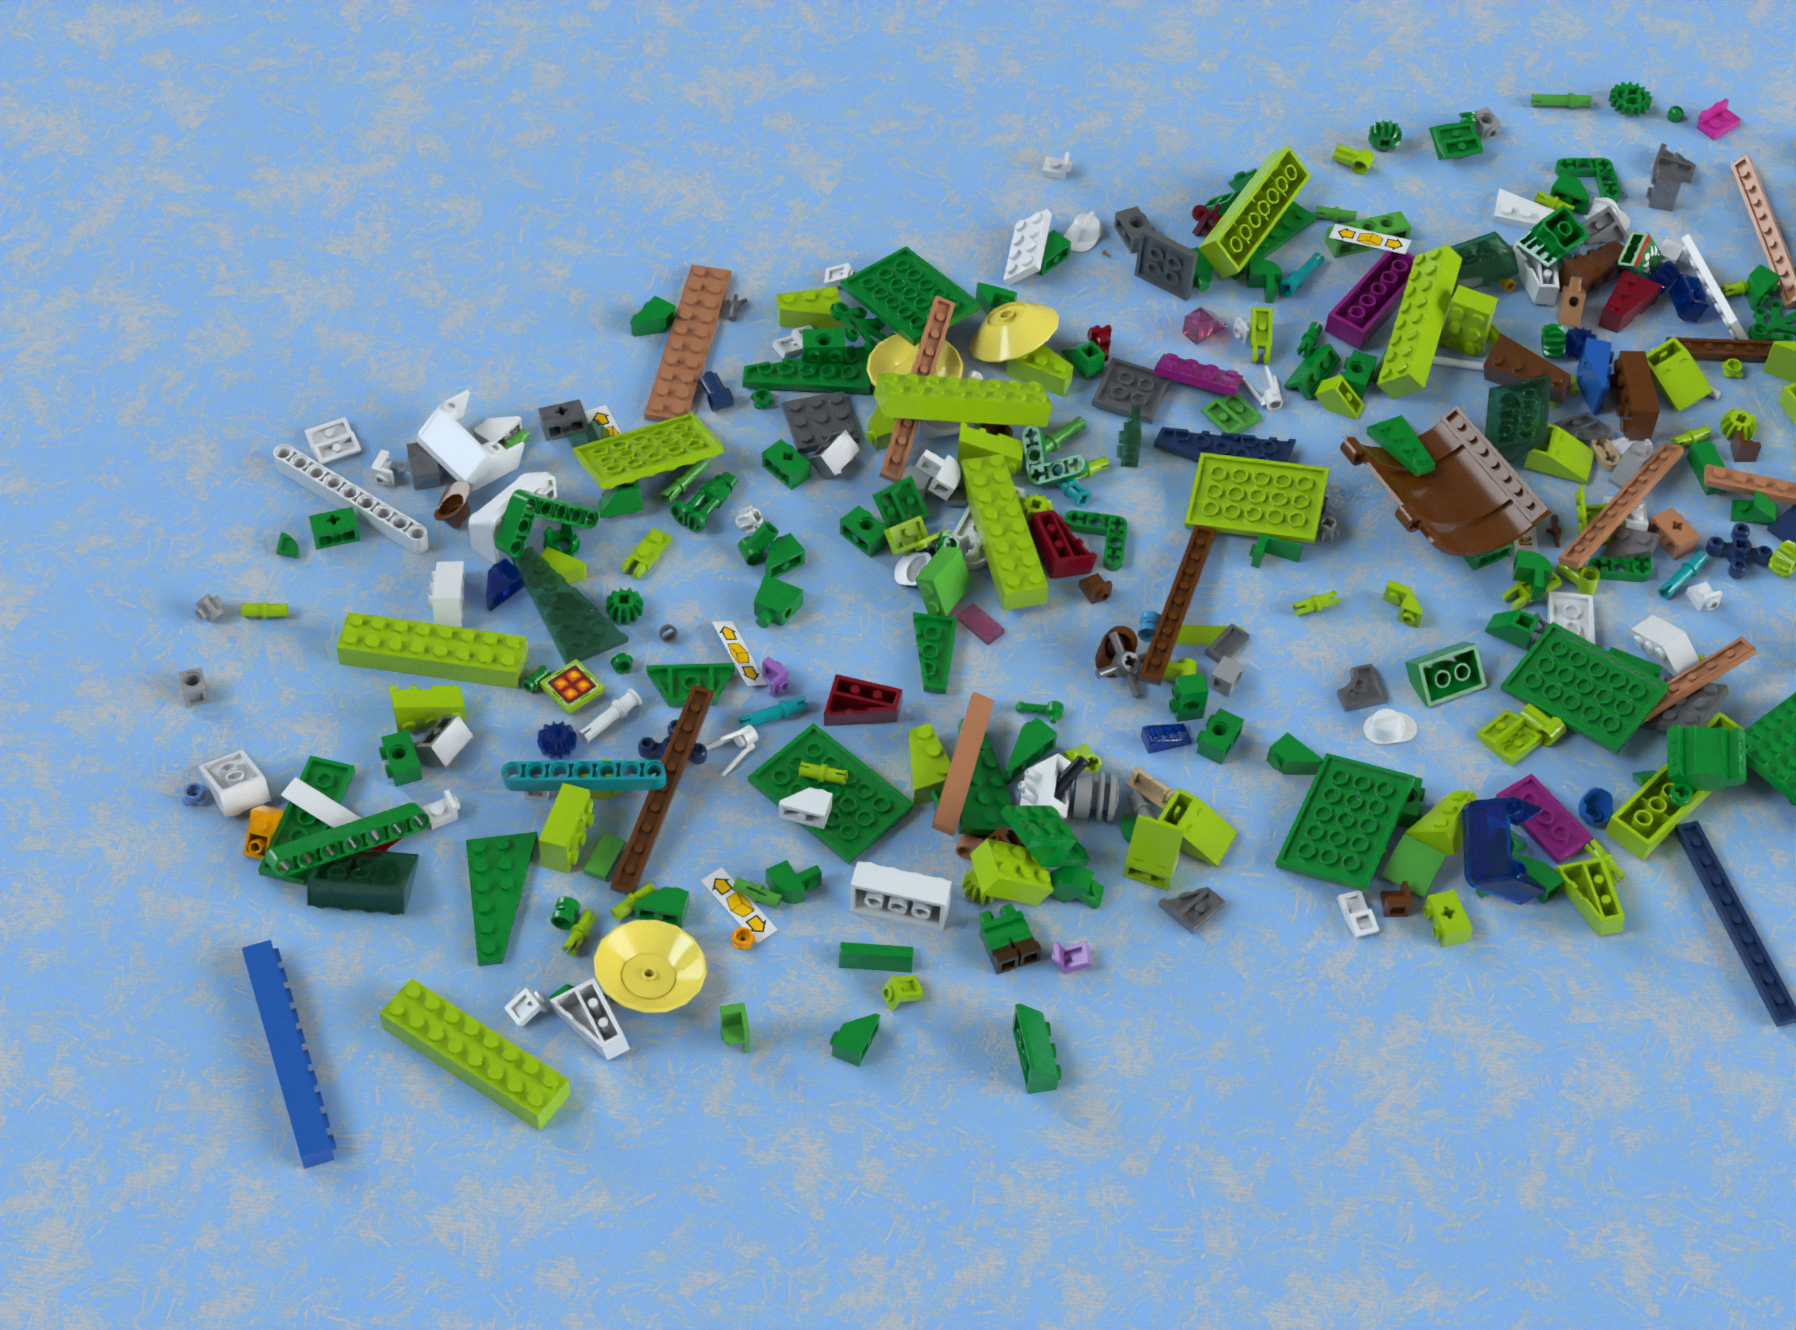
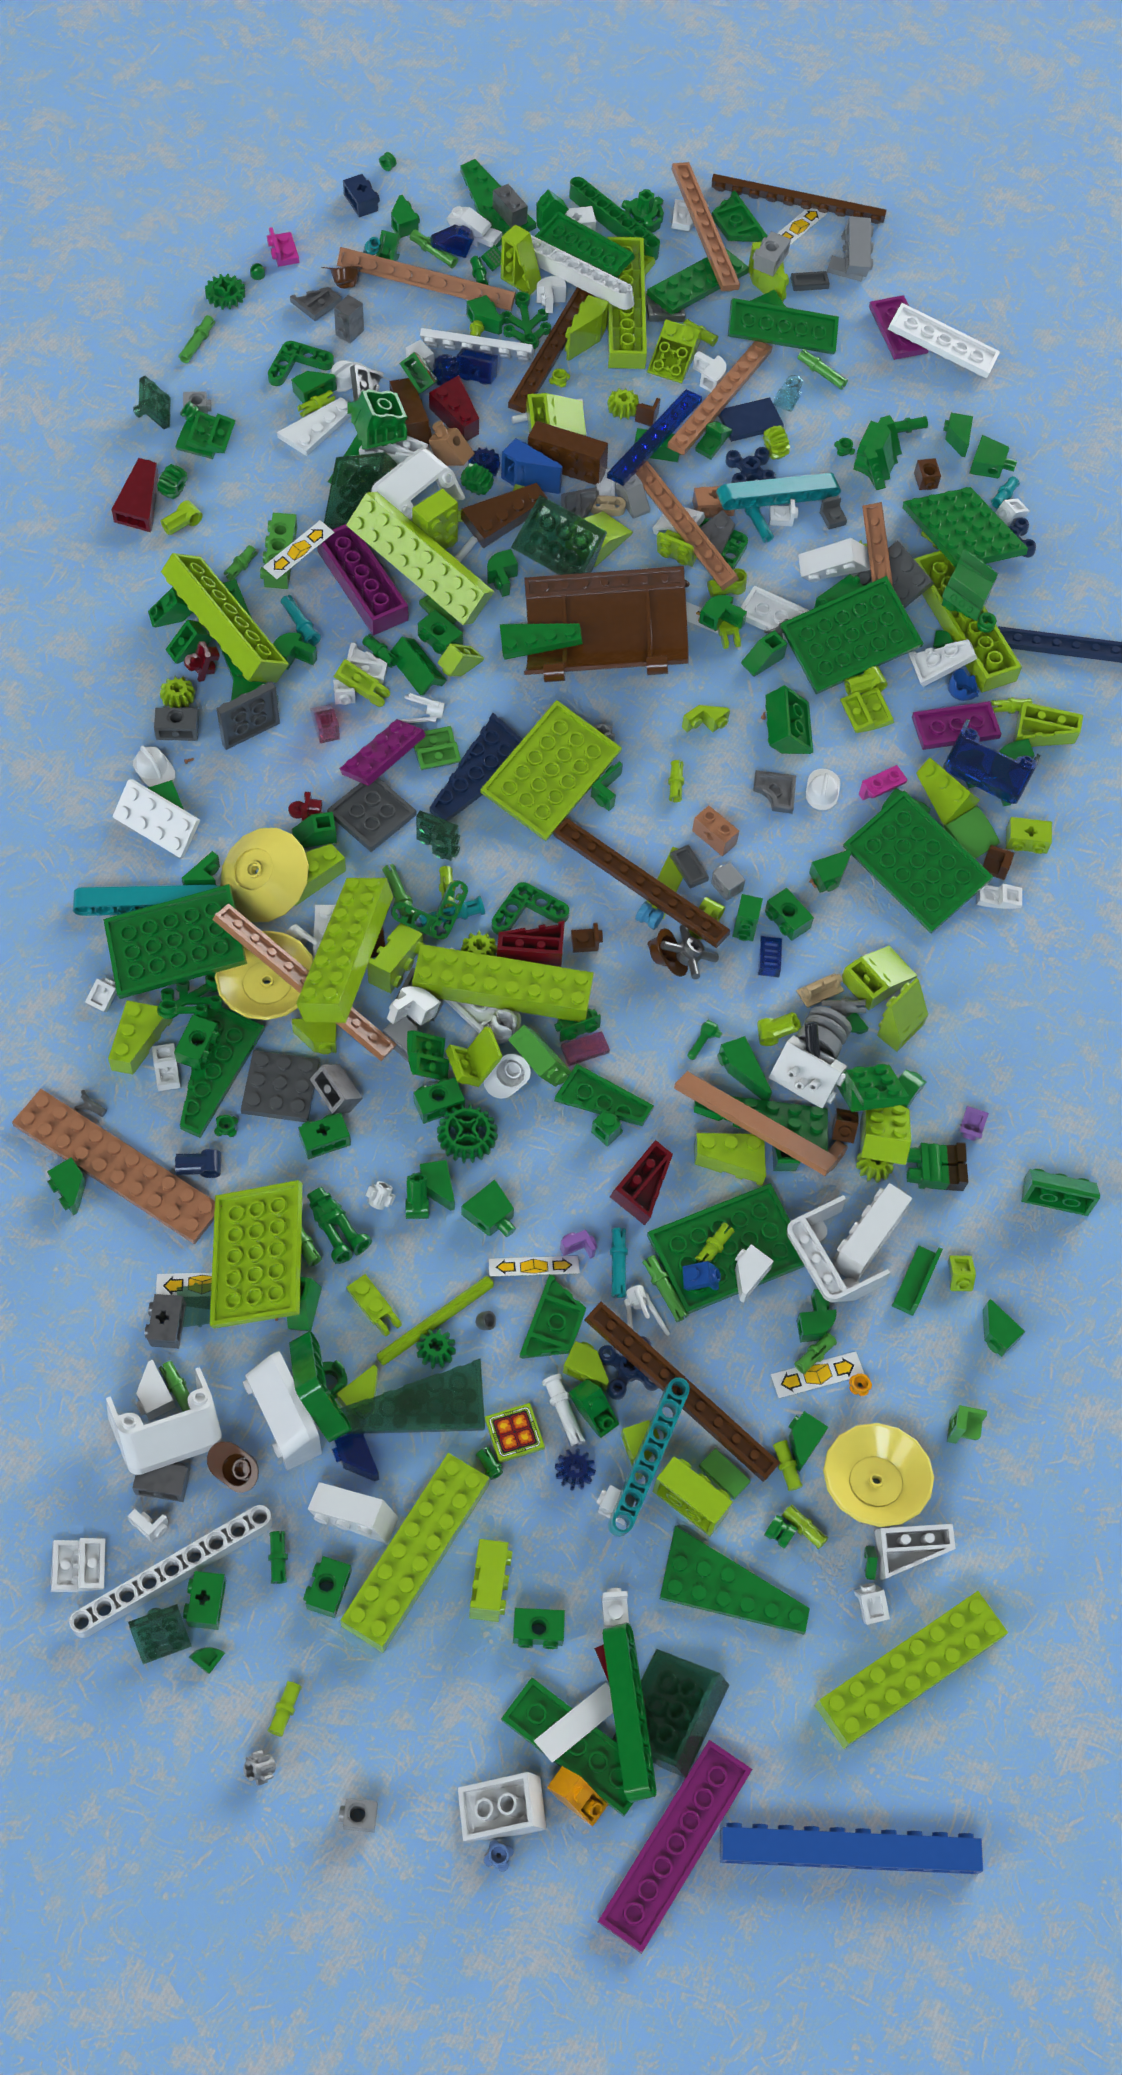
camera: 70 degrees left, 10 degrees up
brick [416,715,473,768] -> none
green plate [611,653,633,674] -> none
green plate [935,532,959,551] -> none
white bracket [1042,152,1073,180] -> none
flat silver wing [1158,887,1225,934] -> none
lime pin [1669,425,1712,447] -> none
none -> teal beam [73,885,221,916]
none -> dark red slope [111,458,159,533]
none -> clear green plate [128,1604,192,1664]
none -> clear green plate [133,376,171,429]
none -> lime gear [160,676,195,708]
none -> green pin [268,1531,288,1584]
none -> green brick [303,1556,352,1618]
none -> reddish brown piece [321,266,362,289]
none -> white wing [347,643,387,684]
none -> teal pin [363,237,380,255]
none -> white windscreen [371,449,465,520]
none -> green slope [376,230,401,261]
none -> lime axle [376,1276,494,1365]
none -> green gear [437,1104,498,1163]
none -> green brick [487,549,518,597]
none -> green hinge [554,1009,601,1042]
none -> lime slope [563,1341,609,1392]
none -> green slope [568,1379,619,1438]
none -> green brick [591,1110,623,1147]
none -> magenta plate [598,1740,753,1954]
none -> clear blue tile [607,389,702,486]
none -> bright green pin [642,1255,689,1322]
none -> blue bracket [683,1261,721,1291]
none -> nougat brick [692,805,739,857]
none -> teal beam [716,473,841,510]
none -> white windscreen [787,1195,890,1302]
none -> dark grey bracket [819,496,847,530]
none -> dark pink bracket [859,765,908,800]
none -> white wing [908,640,977,687]

